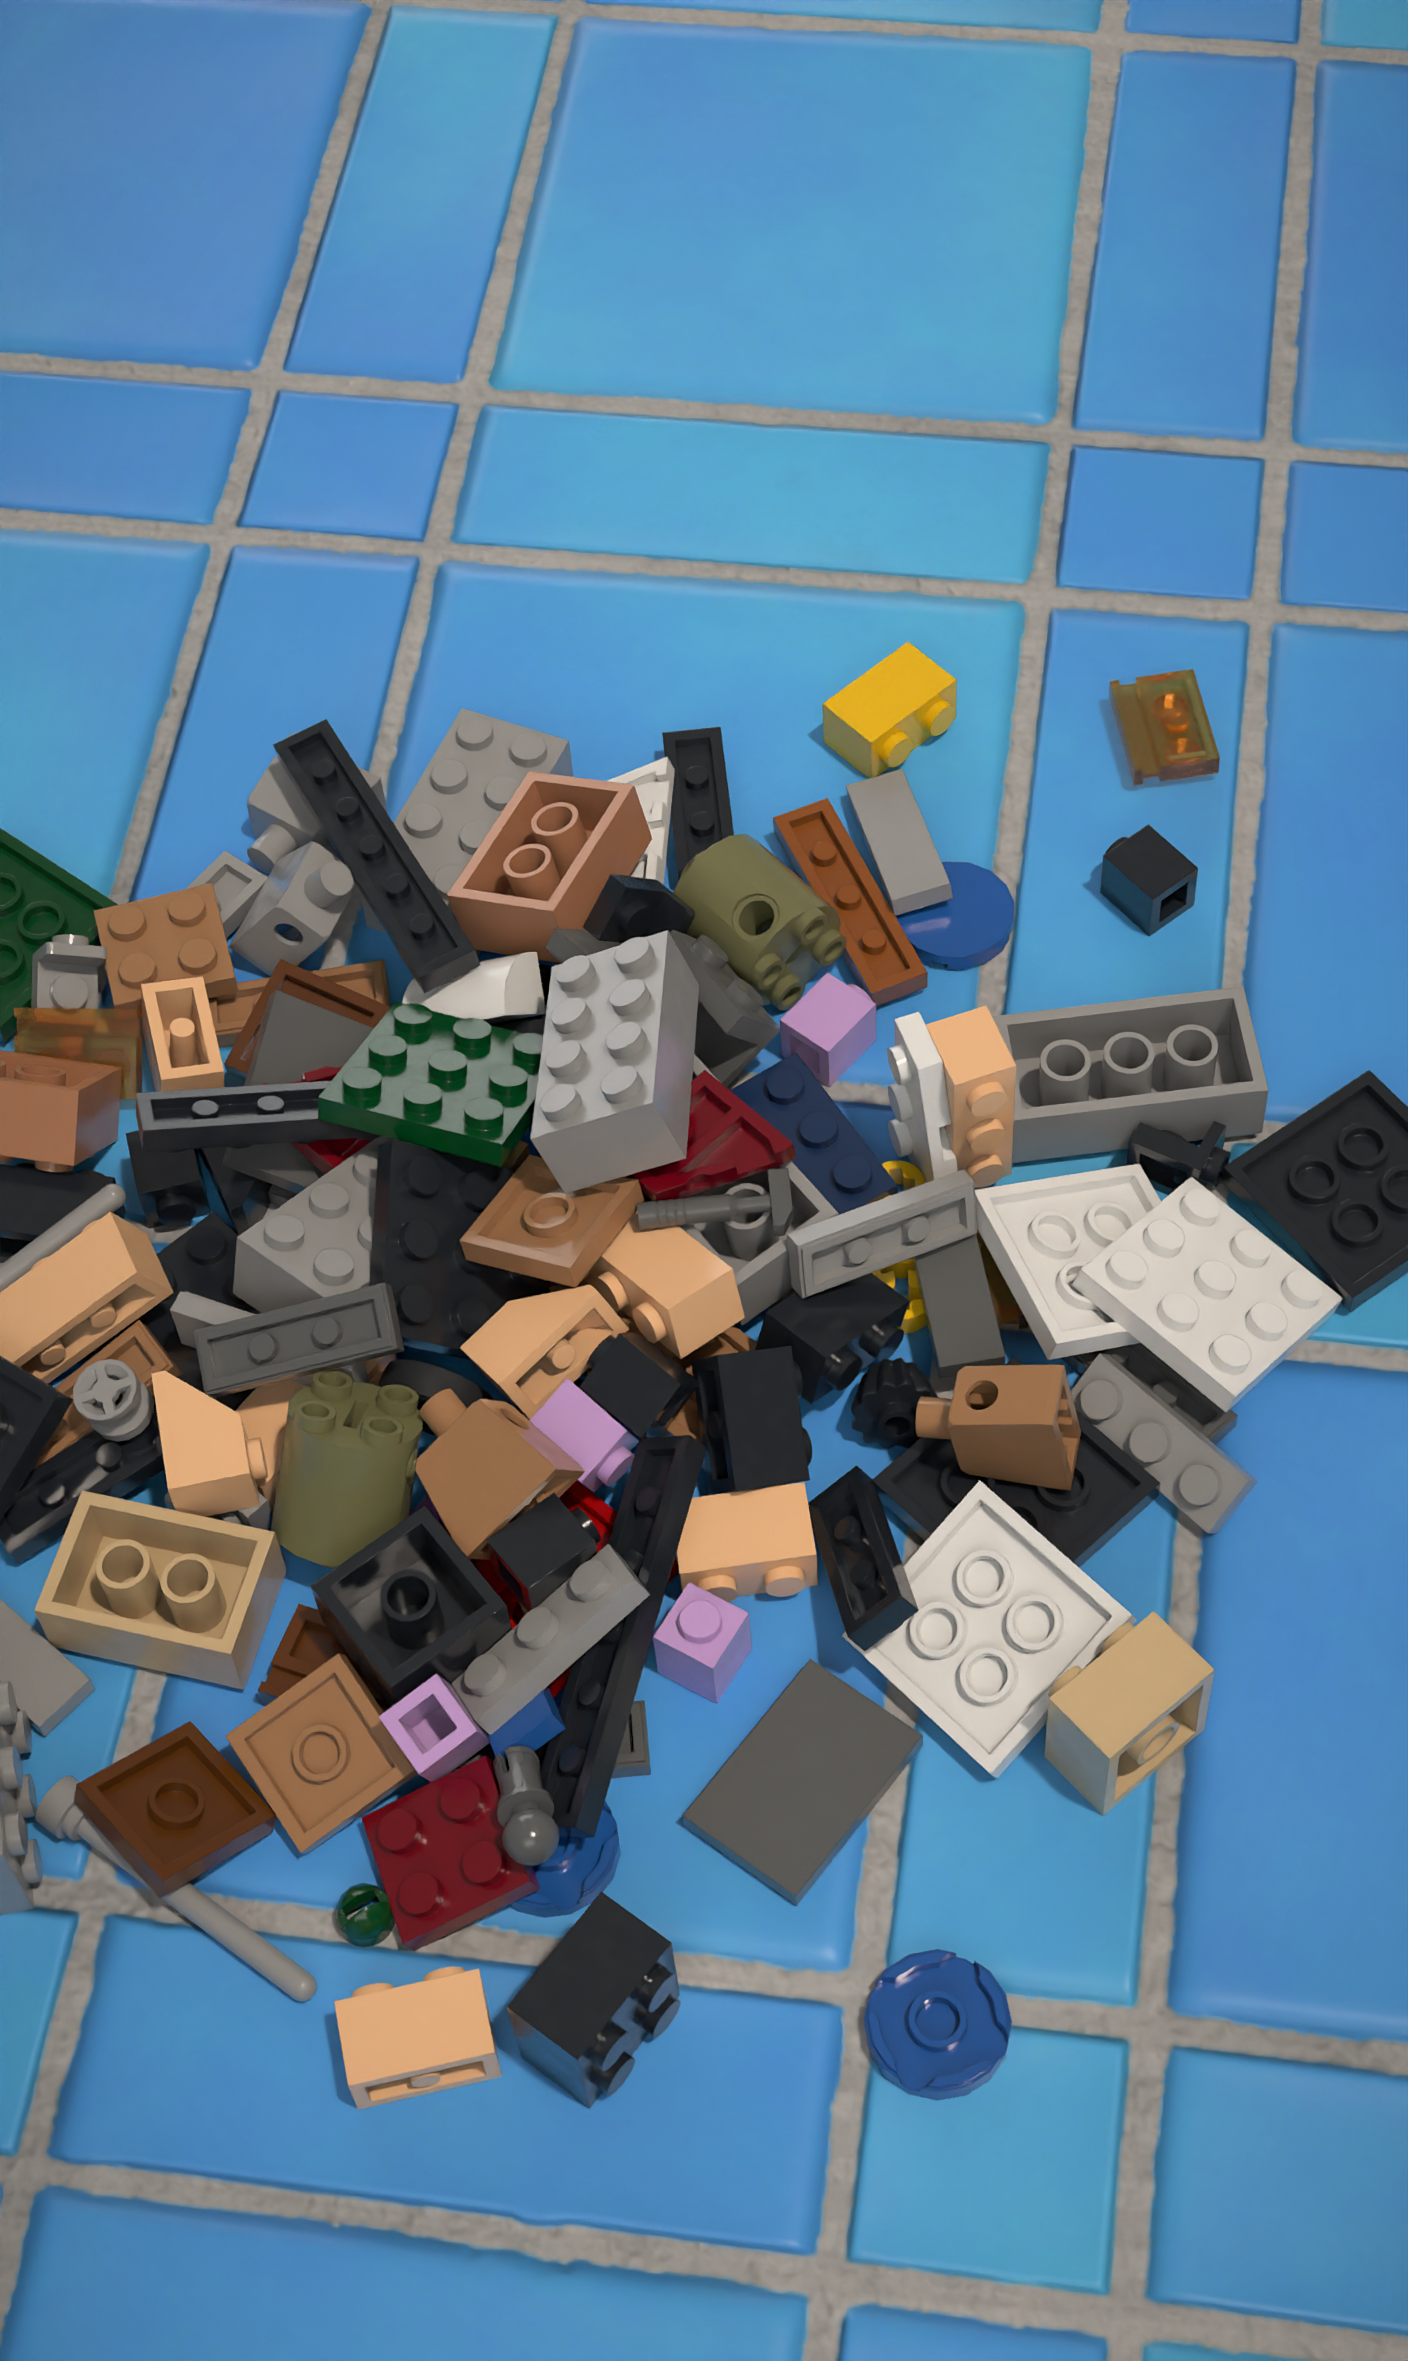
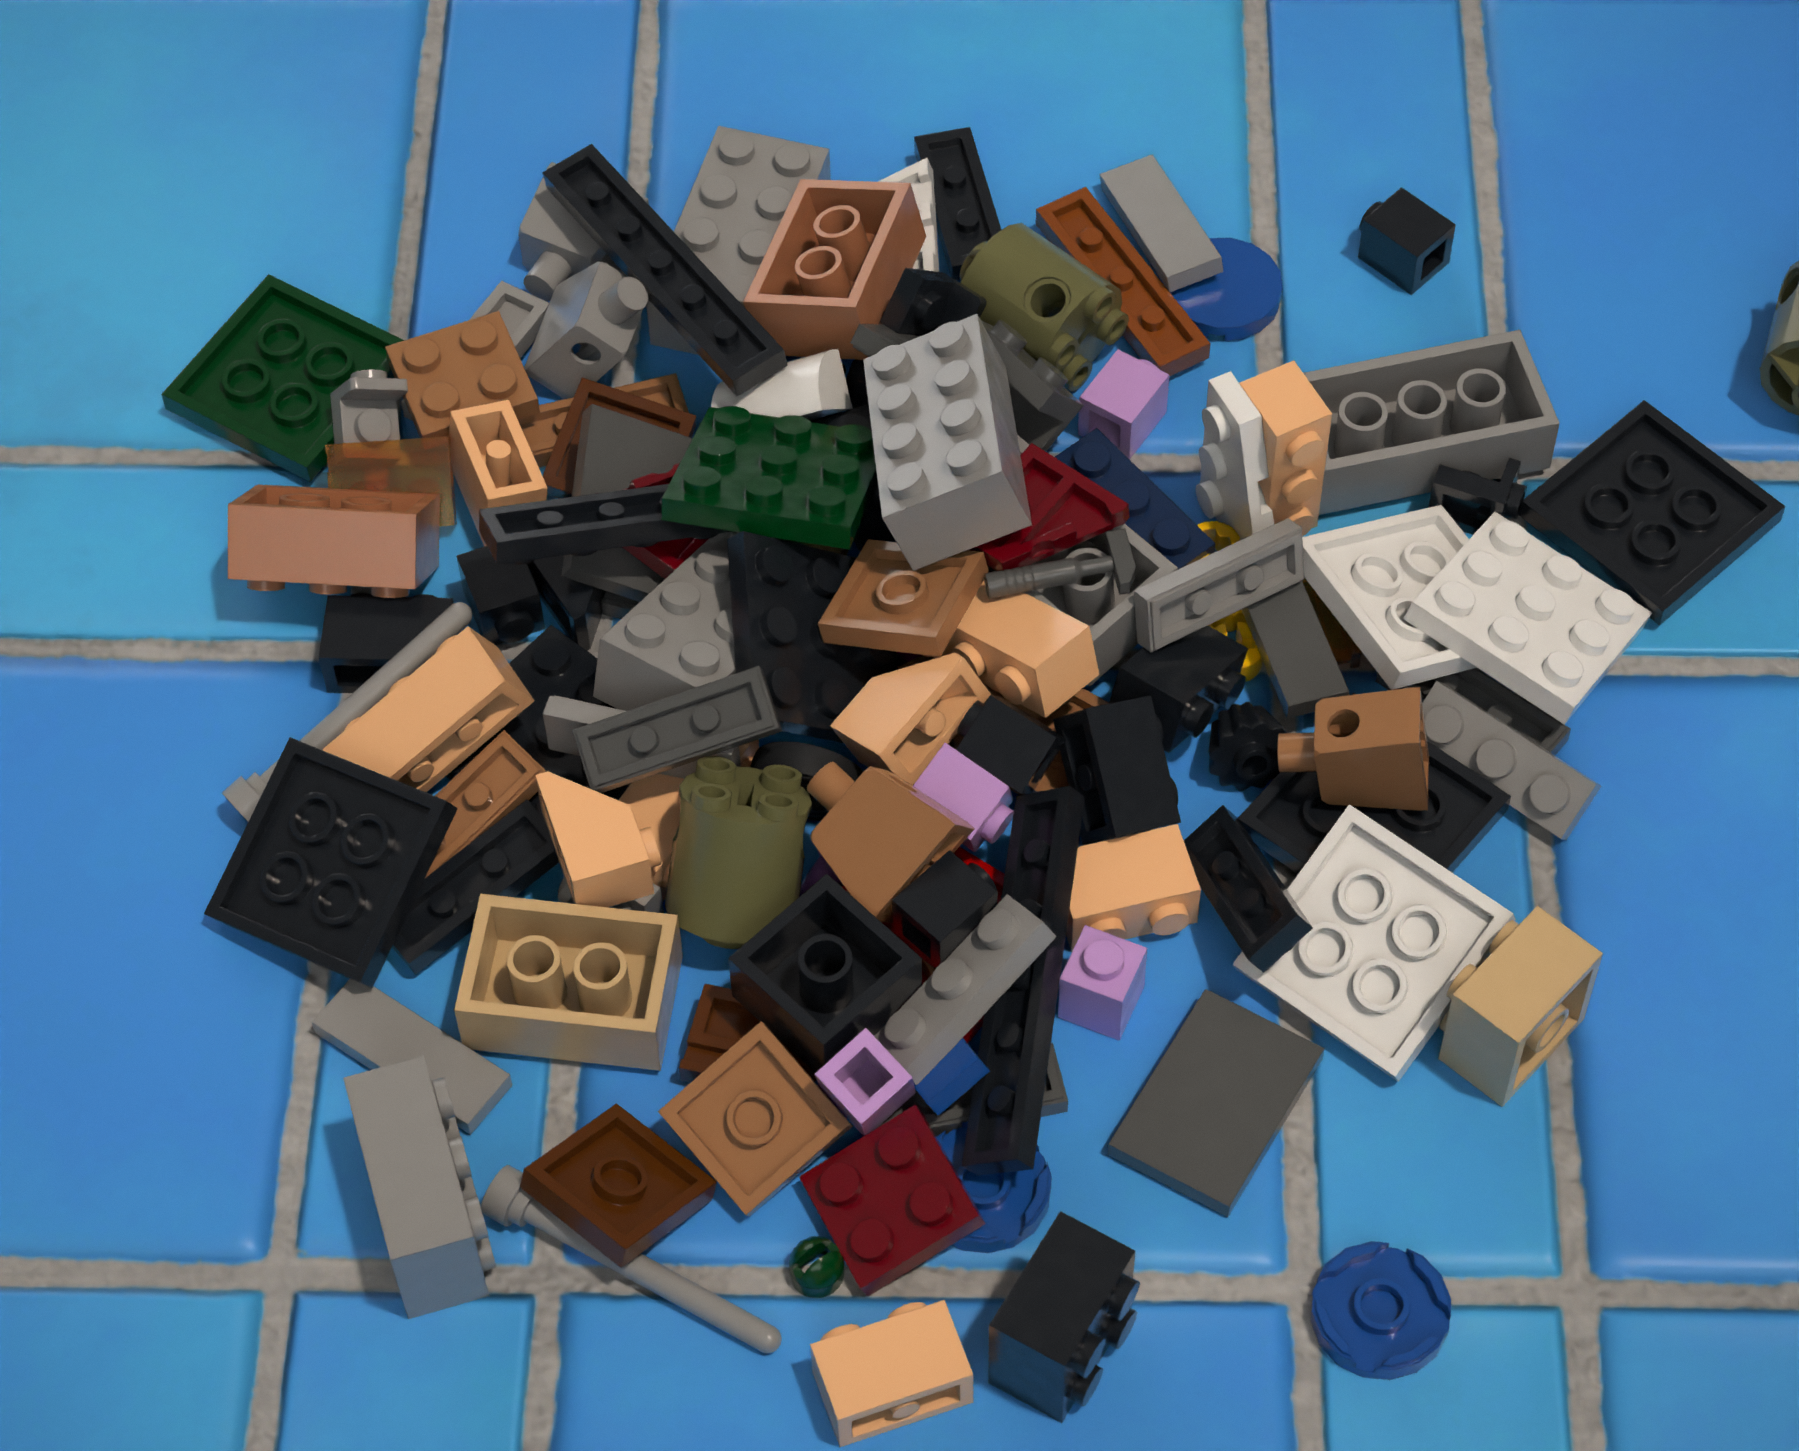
camera: 10 degrees left, 0 degrees up
light grey wheel [73,1359,154,1442] -> none
dark grey pin [493,1745,560,1866] -> none
yellow brick [822,642,957,779] -> none
clear orange plate [1109,669,1220,786] -> none

